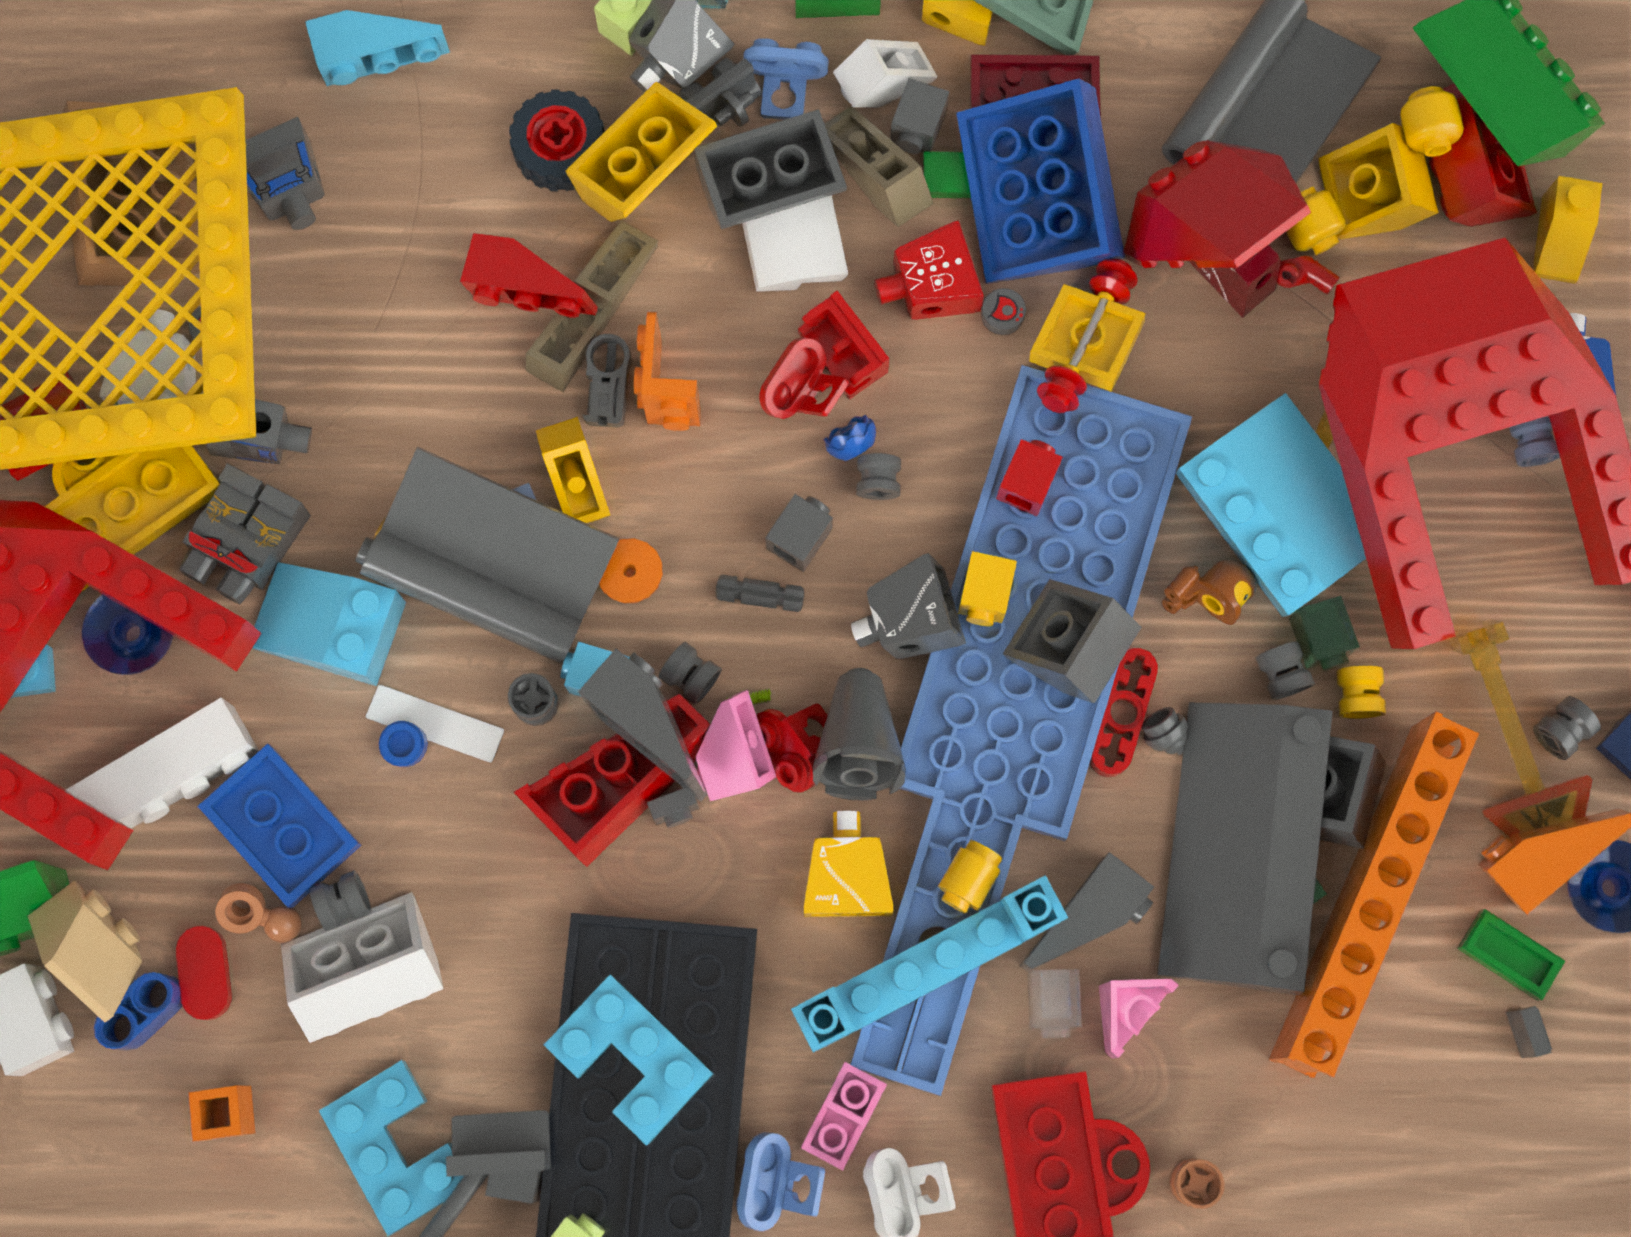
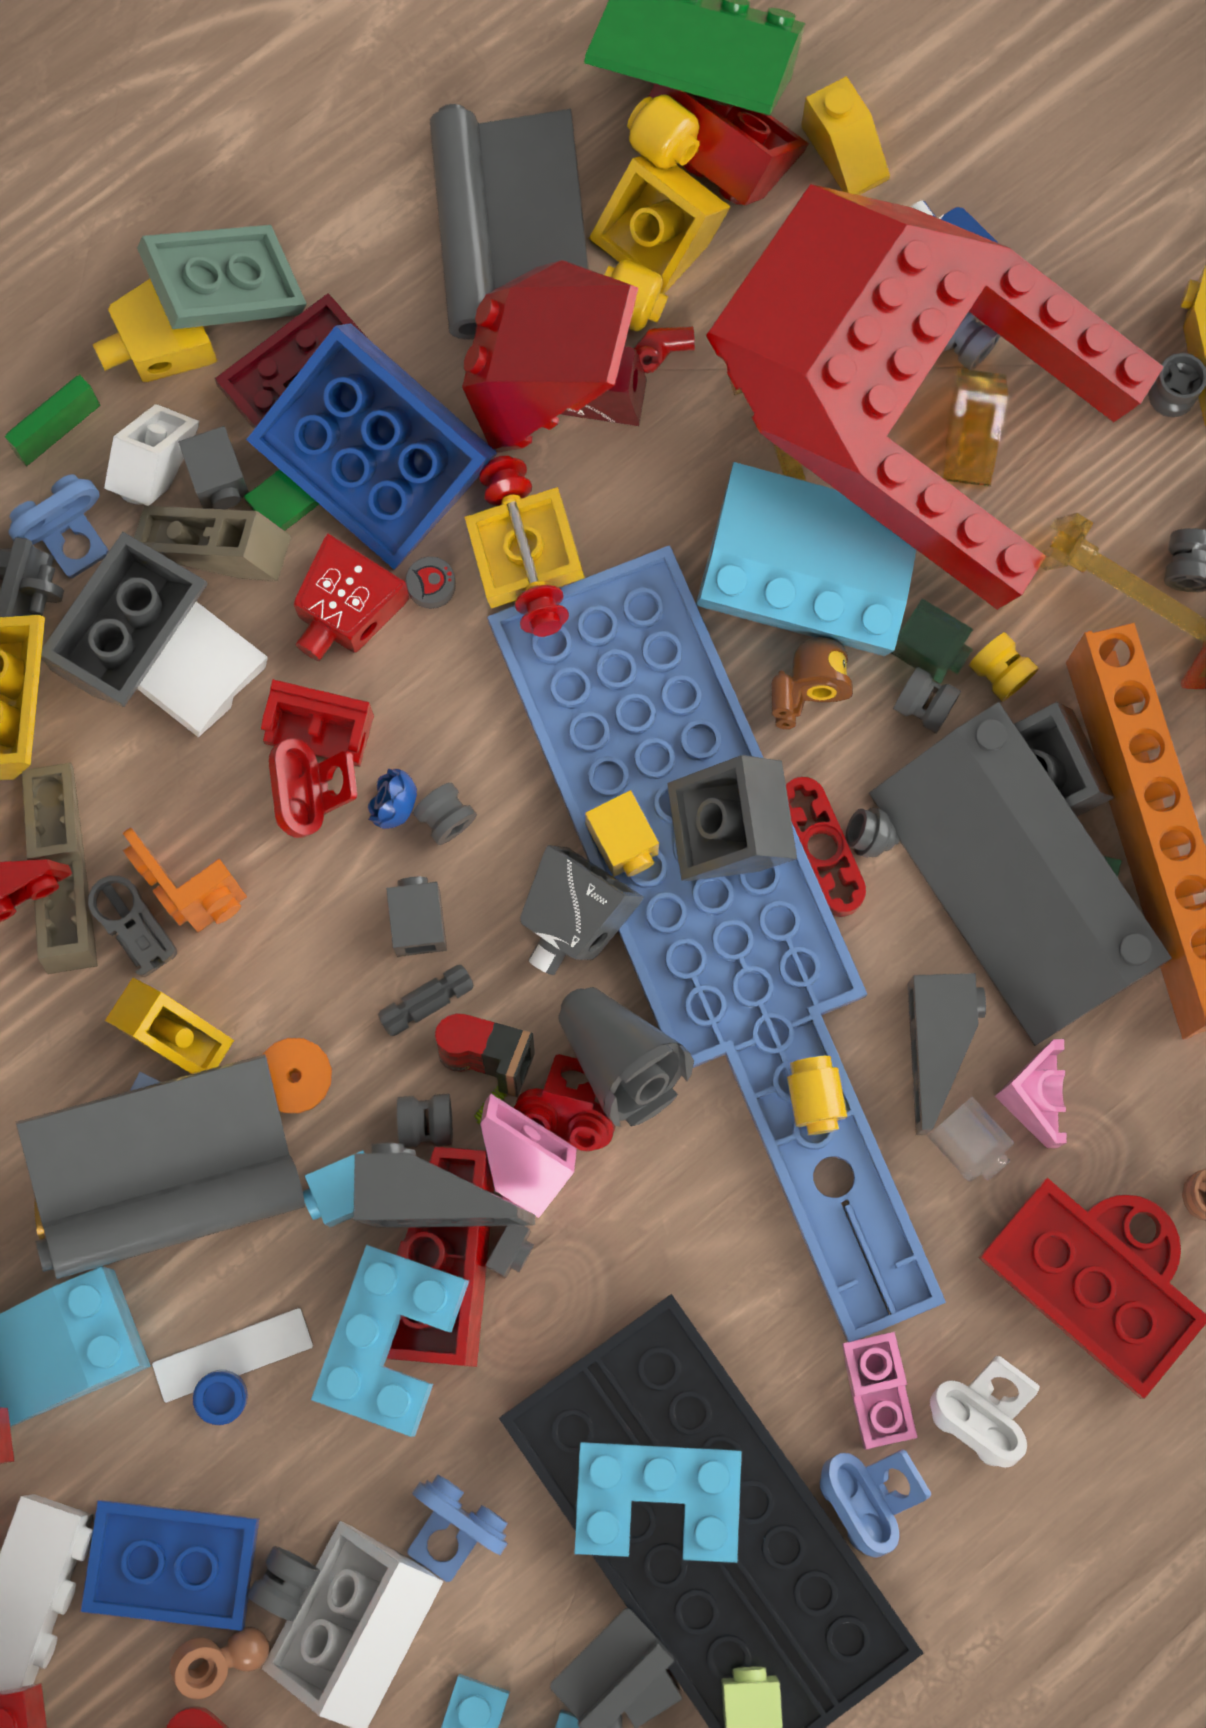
camera: 40 degrees left, 0 degrees up
dark grey wheel [508,673,559,726] -> none
medium azure slope [791,875,1068,1053] -> none
yellow torso [804,811,893,917] -> none
red brick [996,439,1063,517] -> none
none -> medium azure plate [311,1245,469,1437]
none -> medium blue bracket [408,1474,508,1582]
none -> leg [435,1013,535,1097]
none -> clear yellow slope [942,368,1009,487]

